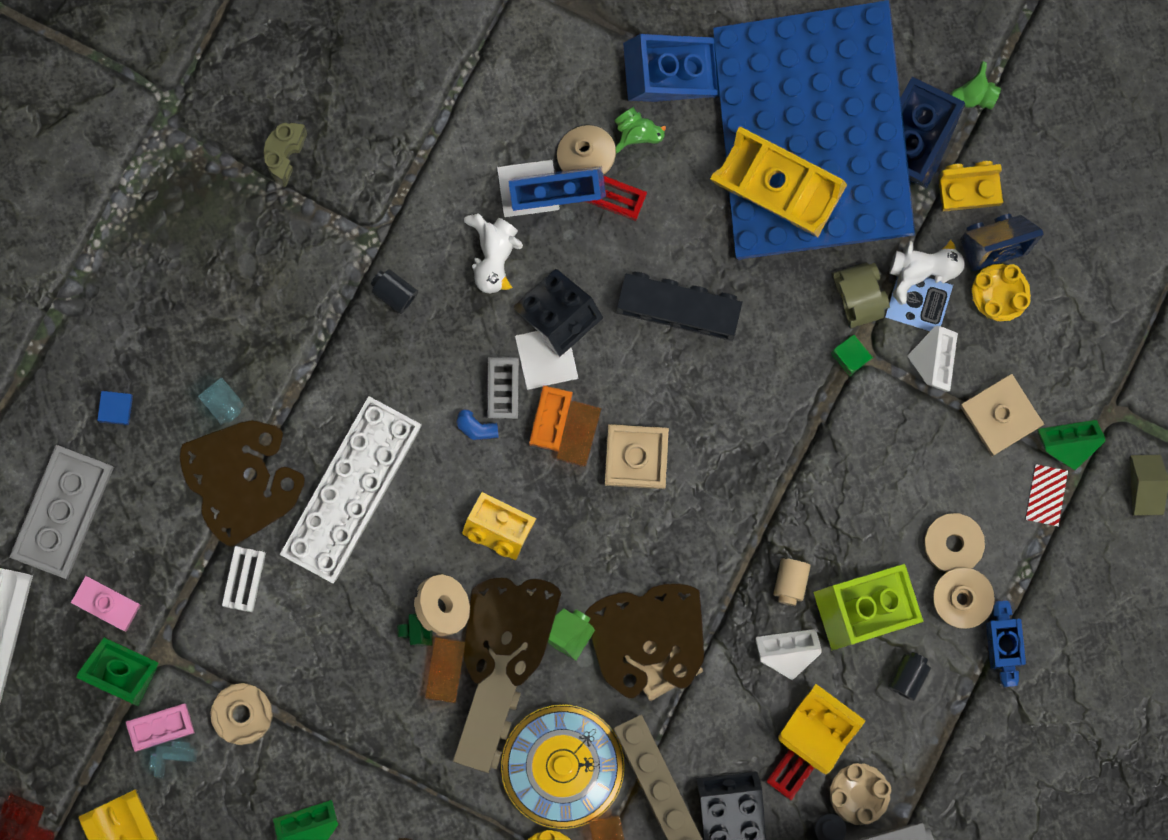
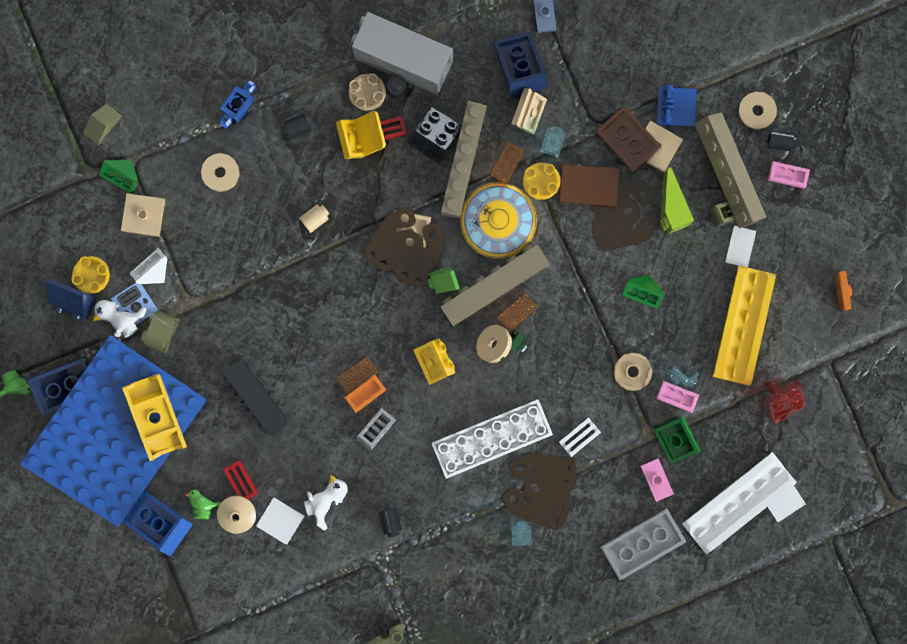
camera: 135 degrees left, 5 degrees up
blue tile [97,391,133,425] -> none
blue arm [456,410,499,440] -> none
dark brown piece [464,578,562,686] -> none
blue brick [508,166,606,211] -> none
black bracket [513,269,603,357] -> none
white sticker [515,331,578,390] -> none
tan plate [605,424,669,489] -> none
white slope [756,629,821,680] -> none
lime slope [813,564,924,650] -> none
green slope [831,335,873,377] -> none
tan dish [933,568,995,629] -> none
yellow bracket [938,161,1003,211] -> none
sticker [1026,464,1068,526] -> none

